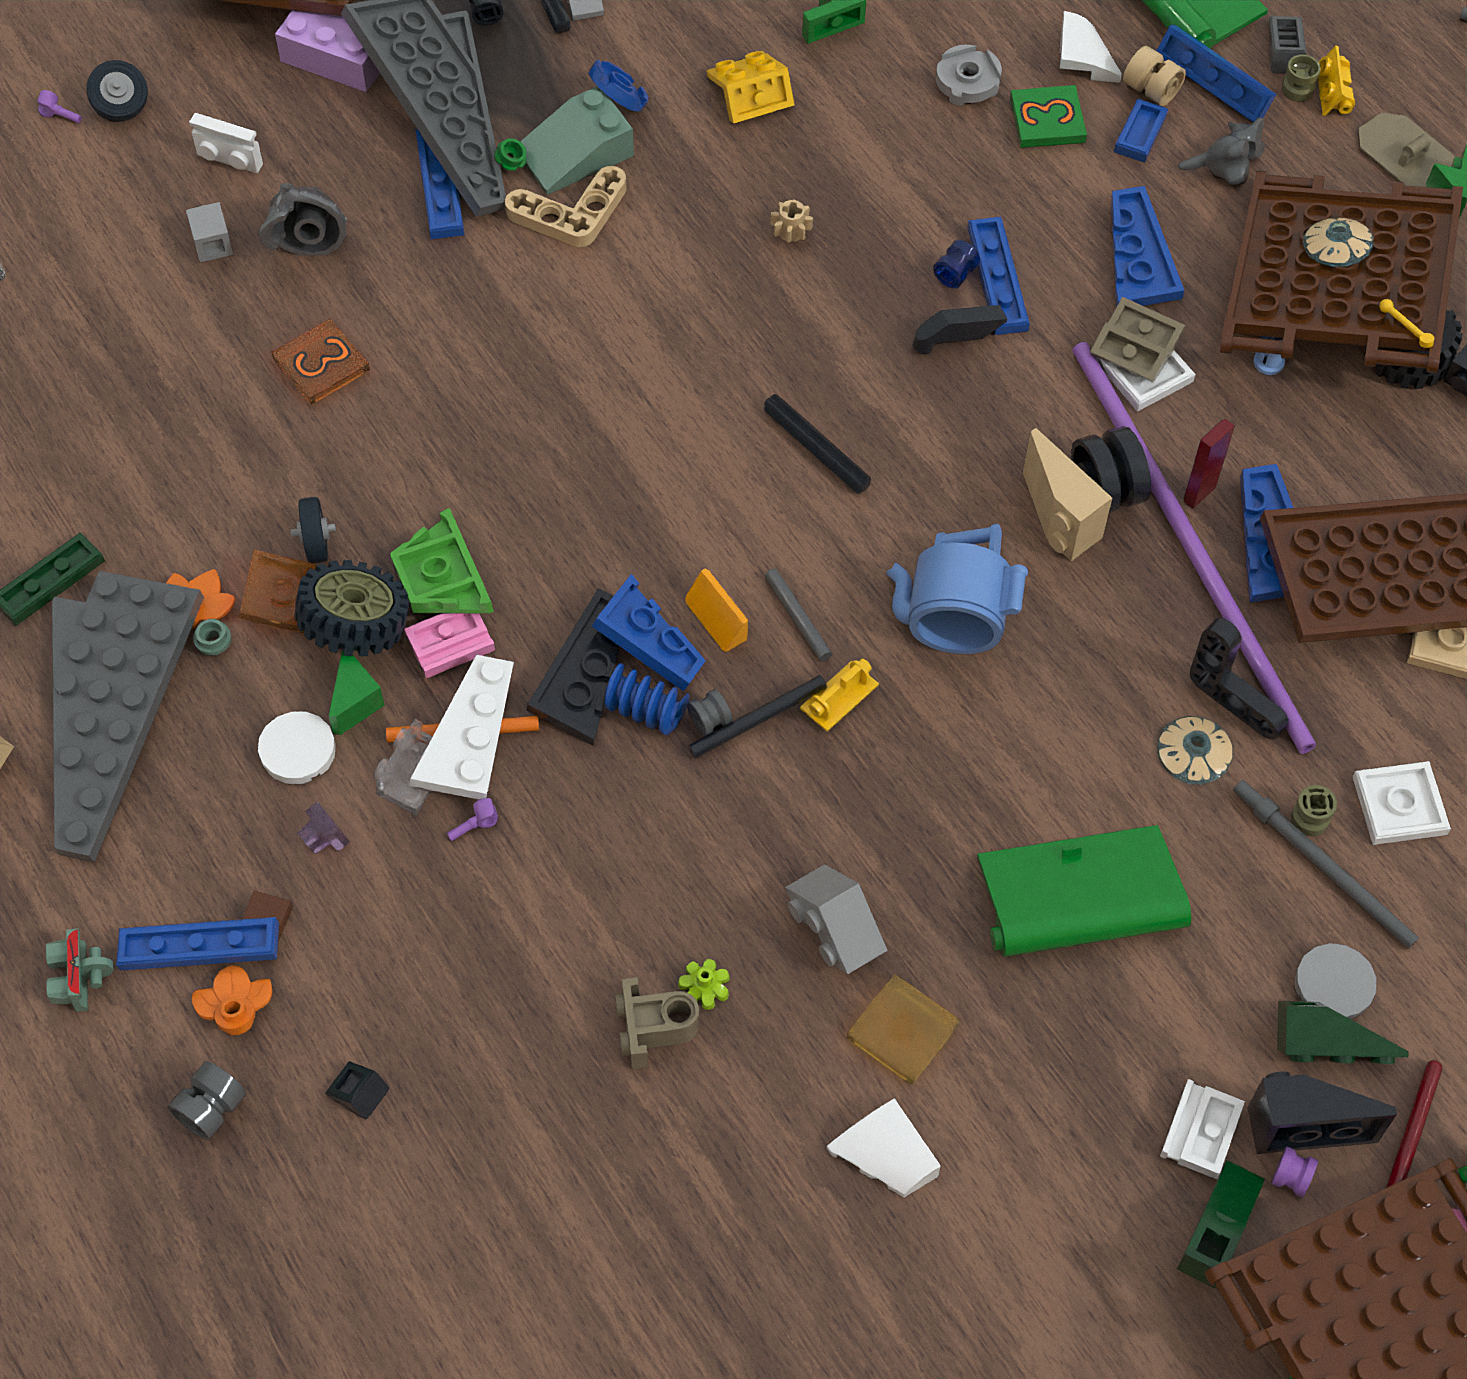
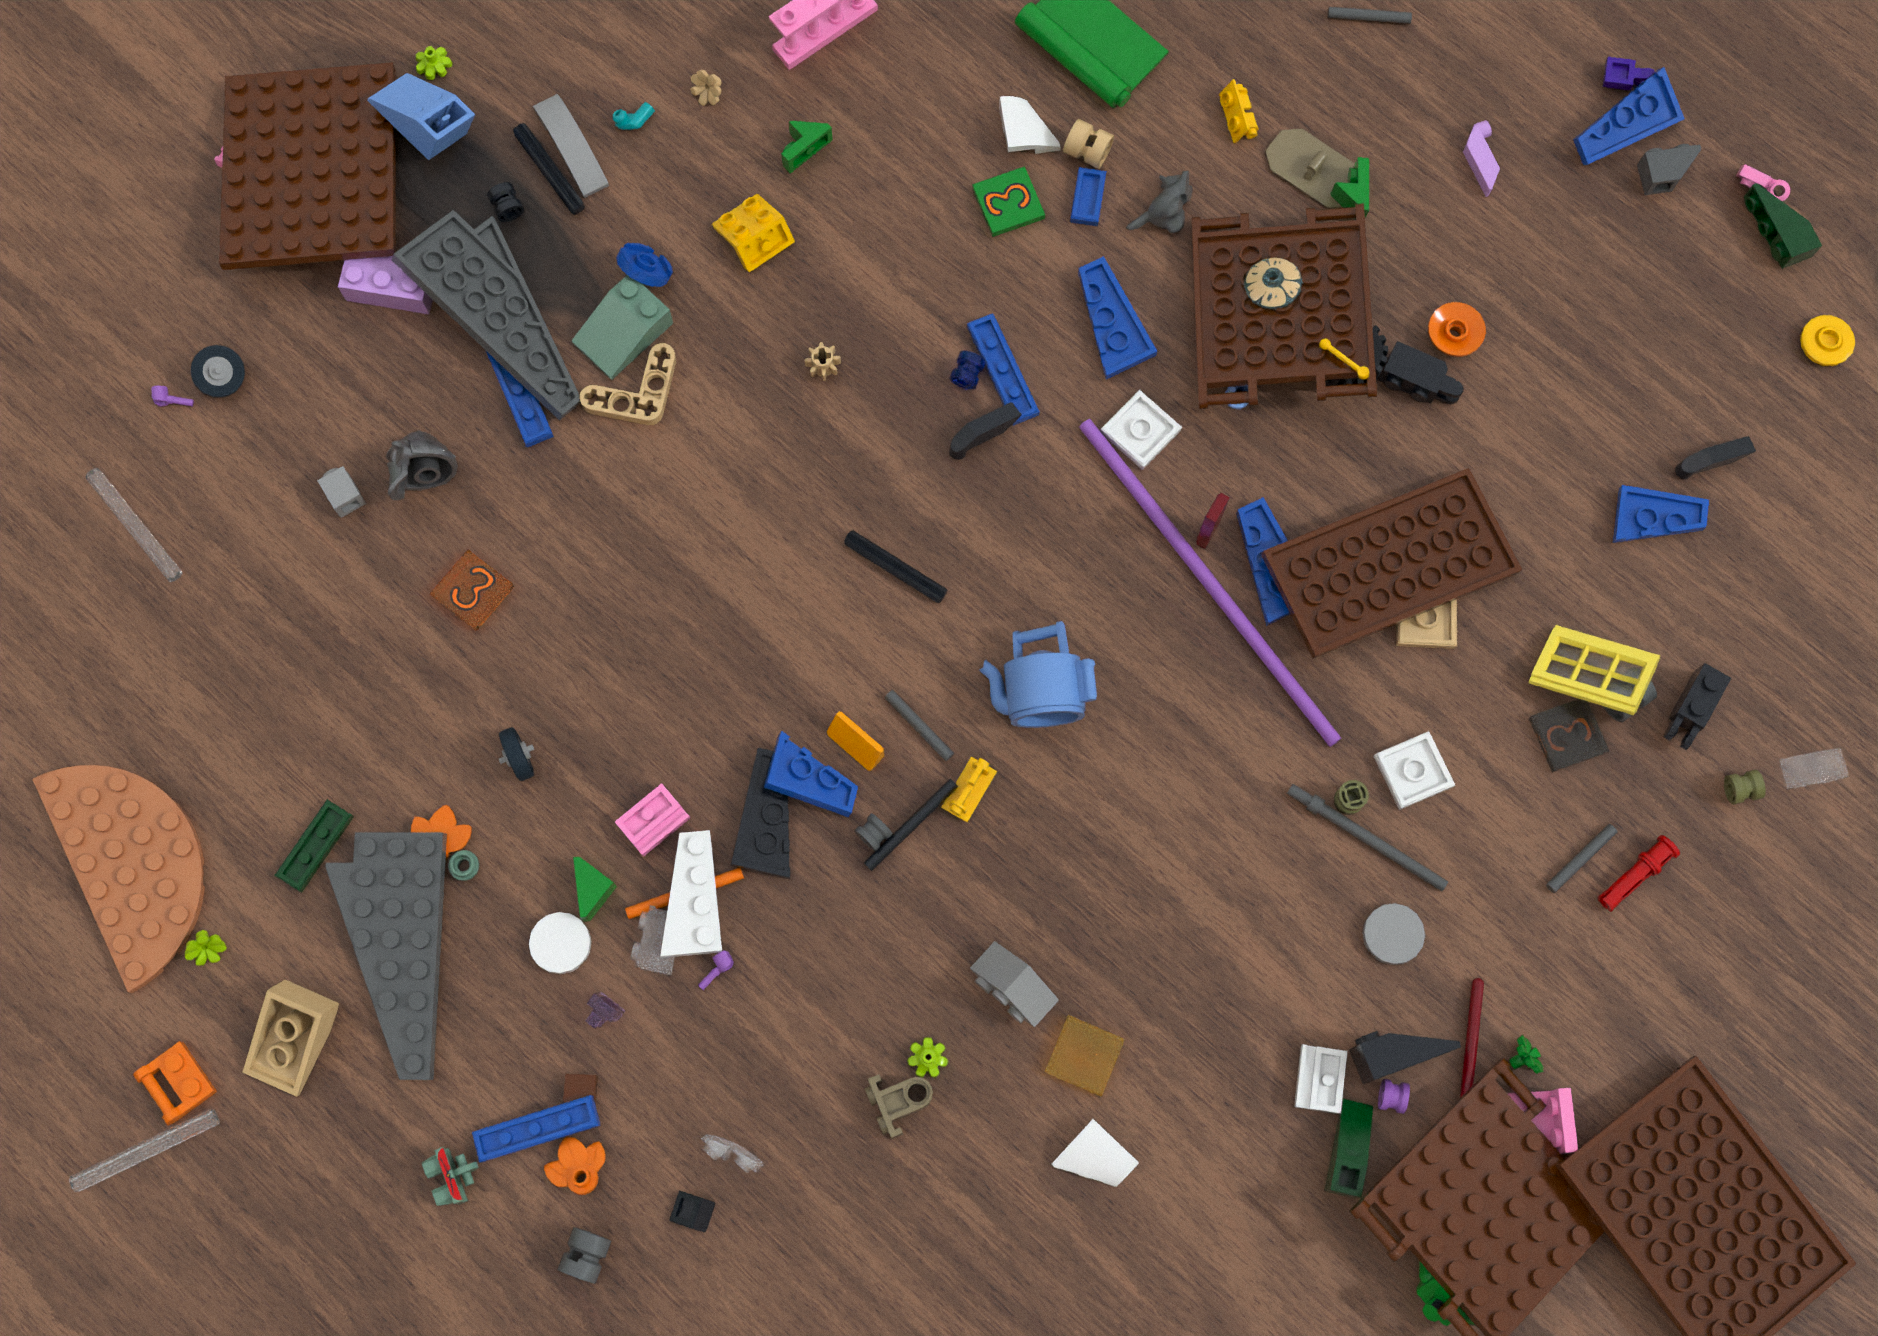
camera: 15 degrees left, 15 degrees up
white plate [189,113,263,173] -> none
clear orange plate [238,549,319,633] -> none
black wheel [294,560,409,657] -> none
bright green wing [390,508,494,613] -> none
green plate [494,138,526,171] -> none
blue piece [605,663,689,735] -> none
light grey plate [936,45,1002,106] -> none
green door [977,825,1191,957] -> none
tan slope [1023,428,1112,561] -> none
black wheel [1071,426,1151,513] -> none
dark tan slope [1090,297,1185,383] -> none
blue tile [1156,25,1277,122] -> none
tan dish [1157,716,1233,785] -> none
black beam [1190,618,1289,739] -> none
dark grey slope [1269,16,1307,74] -> none
dark green slope [1277,1001,1409,1064] -> none
olive wheel [1282,54,1321,102] -> none
none -> clear slope [701,1134,766,1174]

